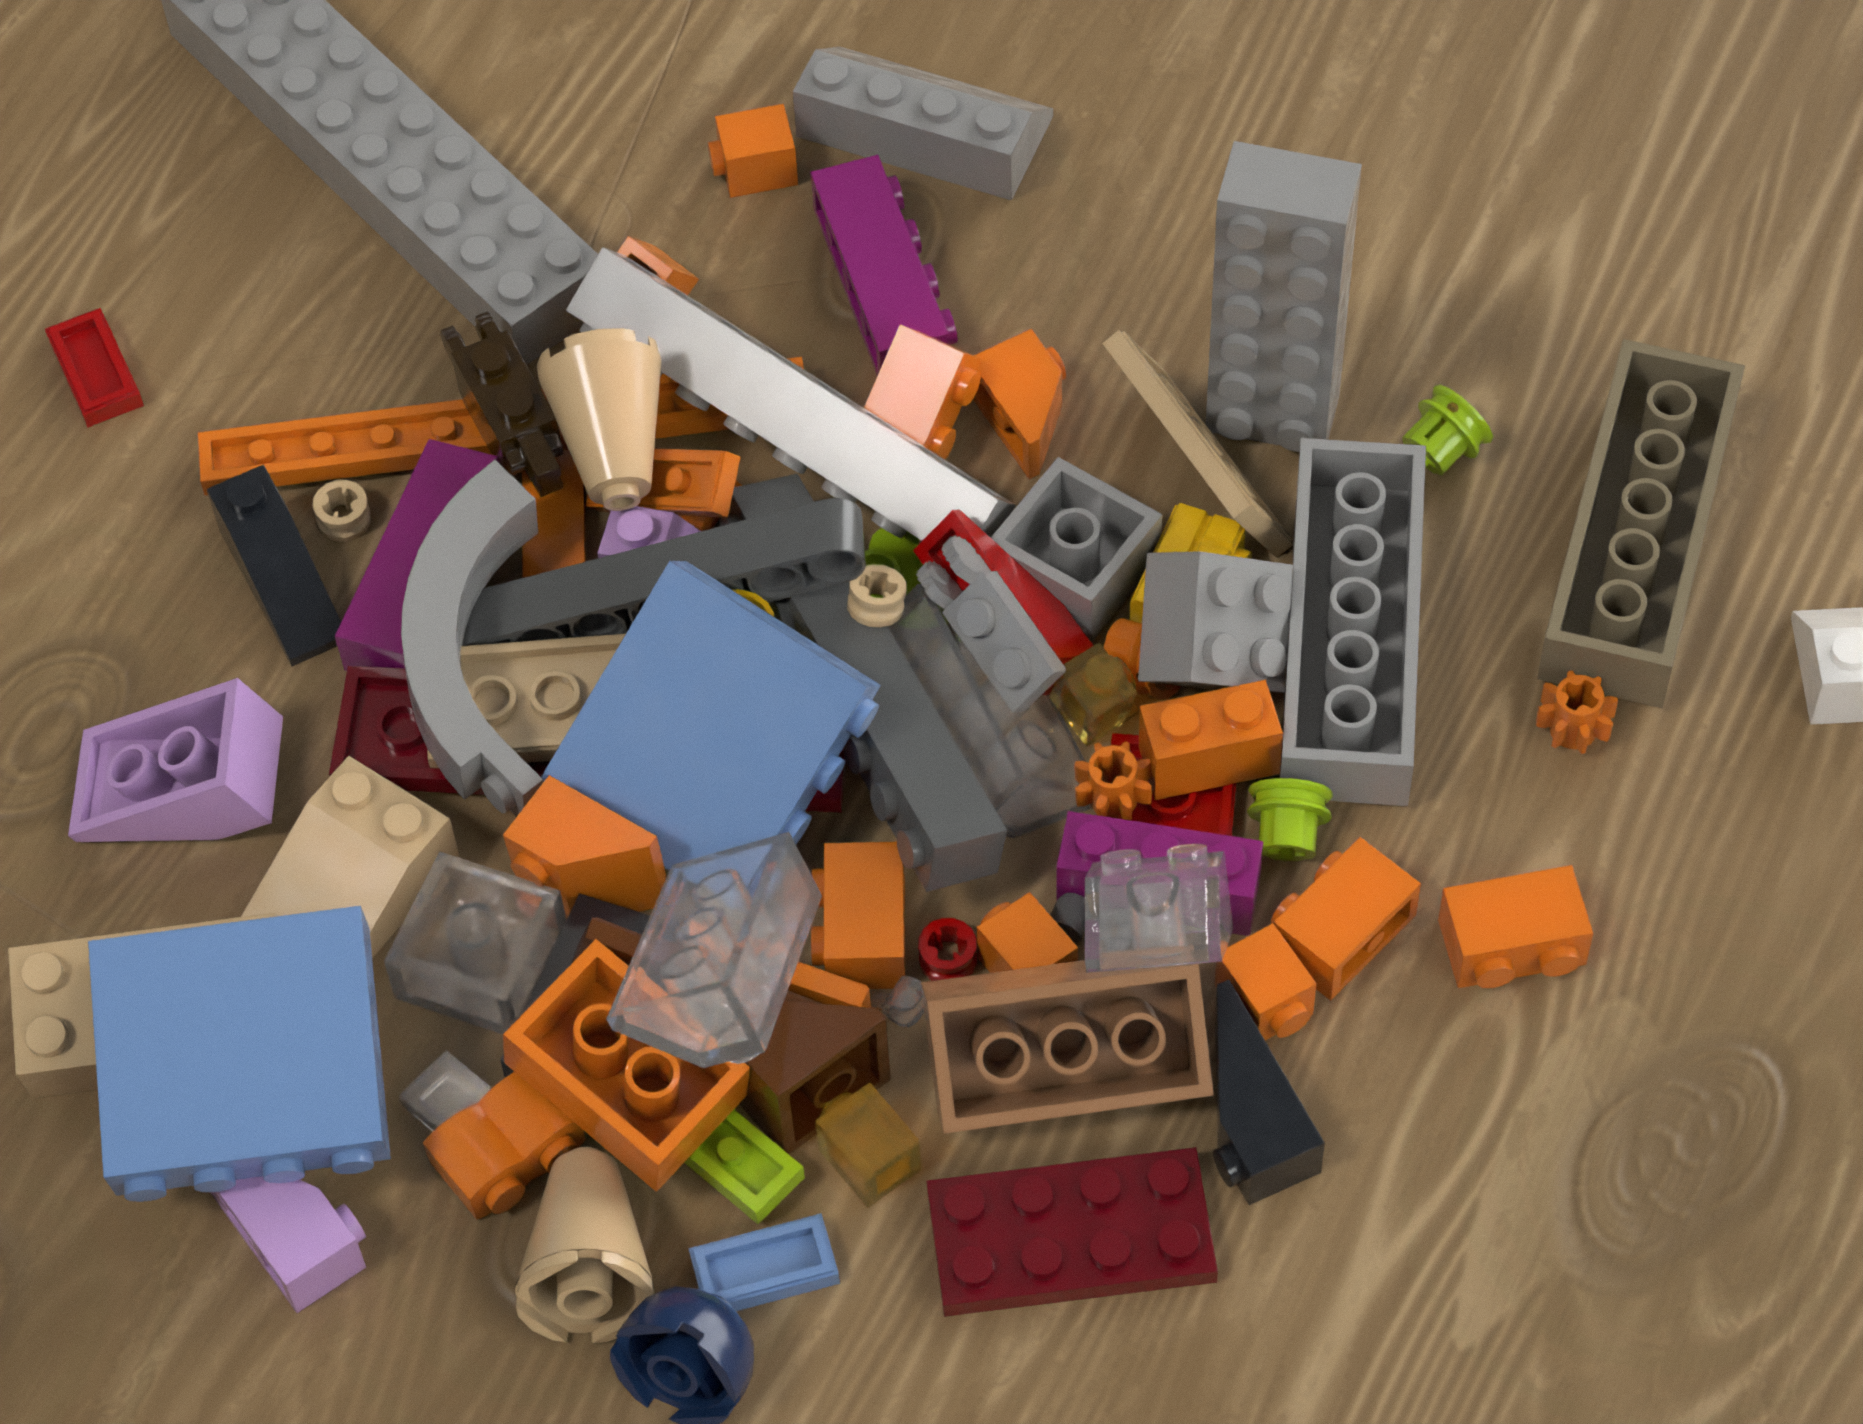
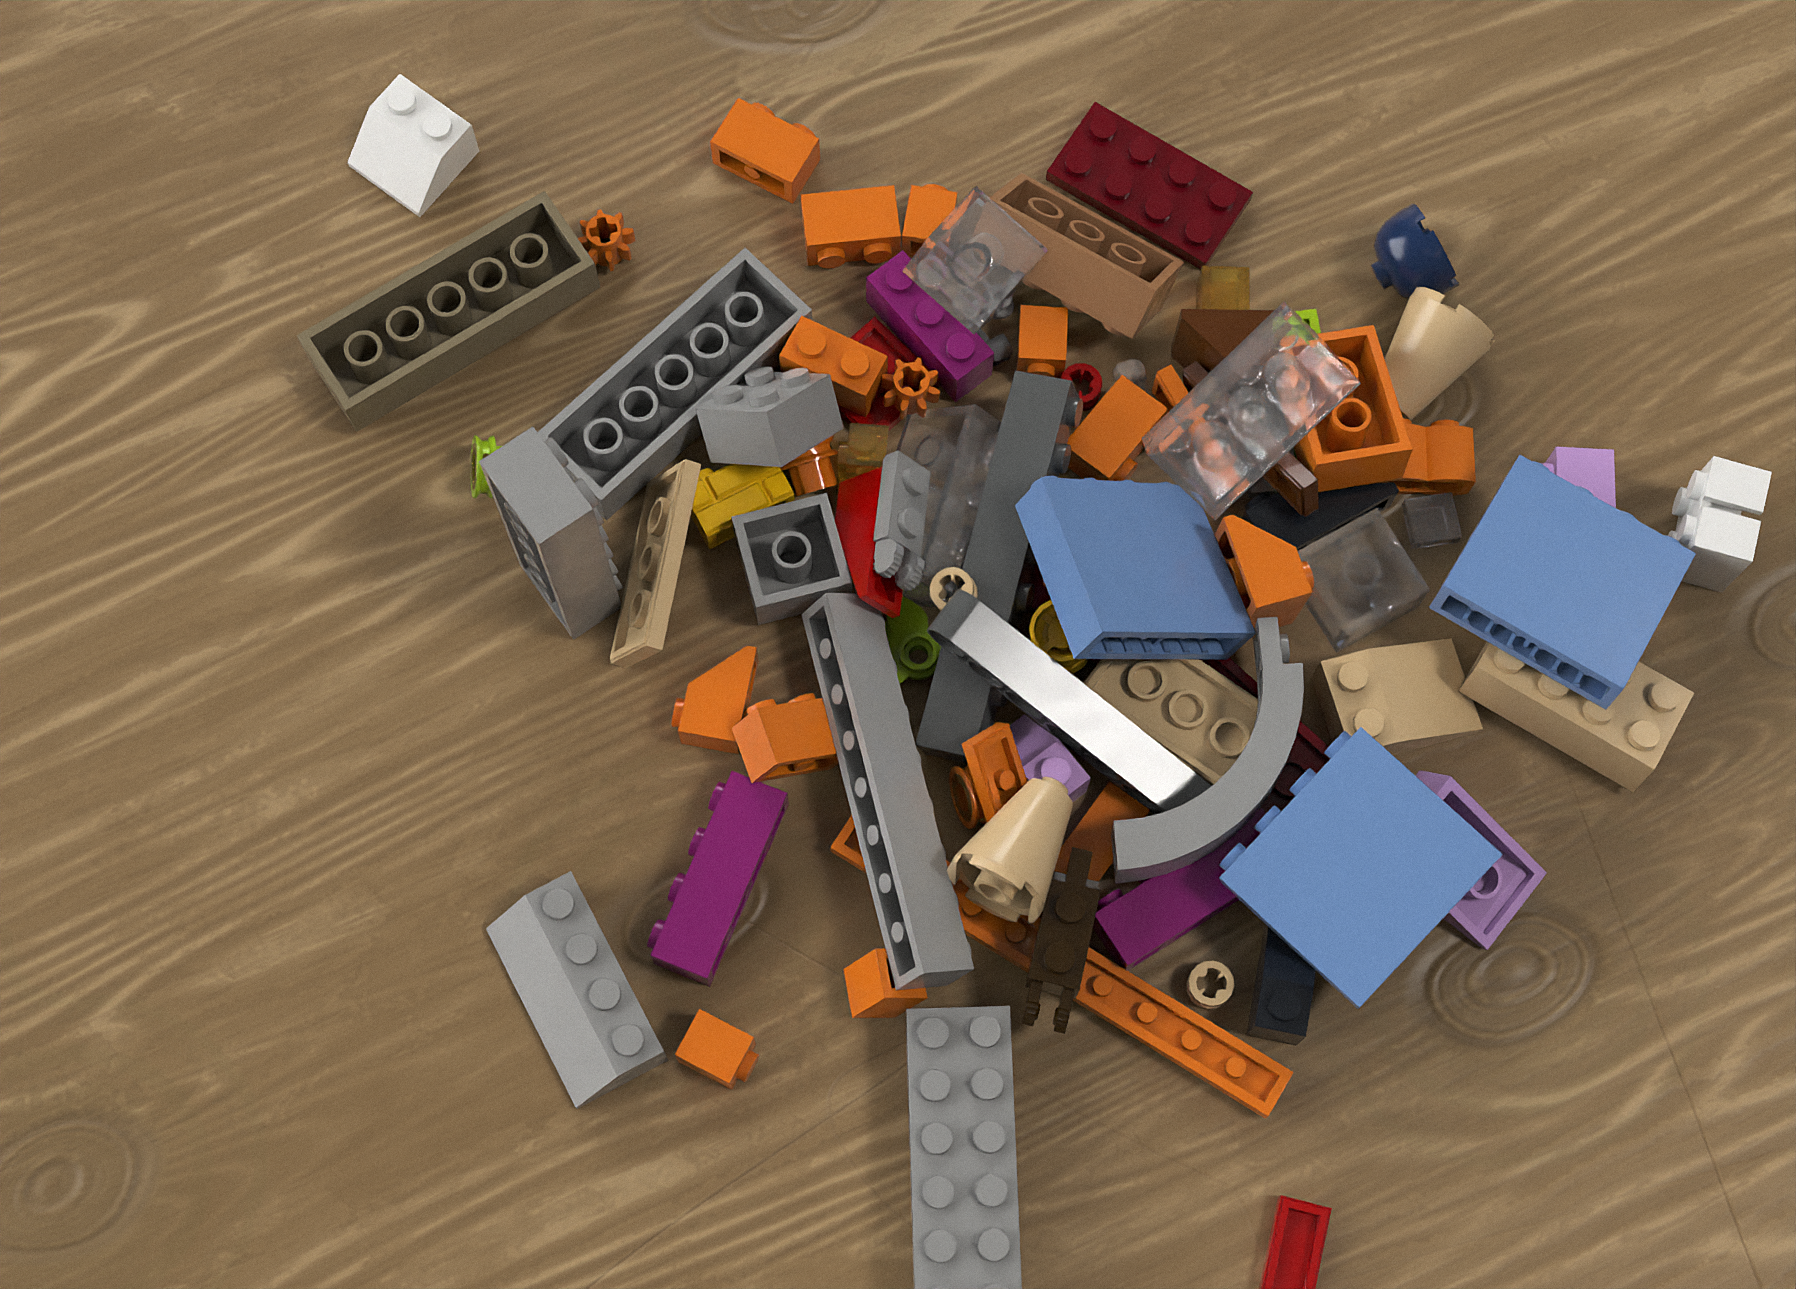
camera: 145 degrees left, 15 degrees up
medium blue tile [689,1213,840,1311] -> none
black slope [1213,980,1325,1205] -> none
lime piece [1247,778,1333,861] -> none
none -> medium blue brick [1219,727,1503,1009]
none -> white piece [1668,456,1772,593]

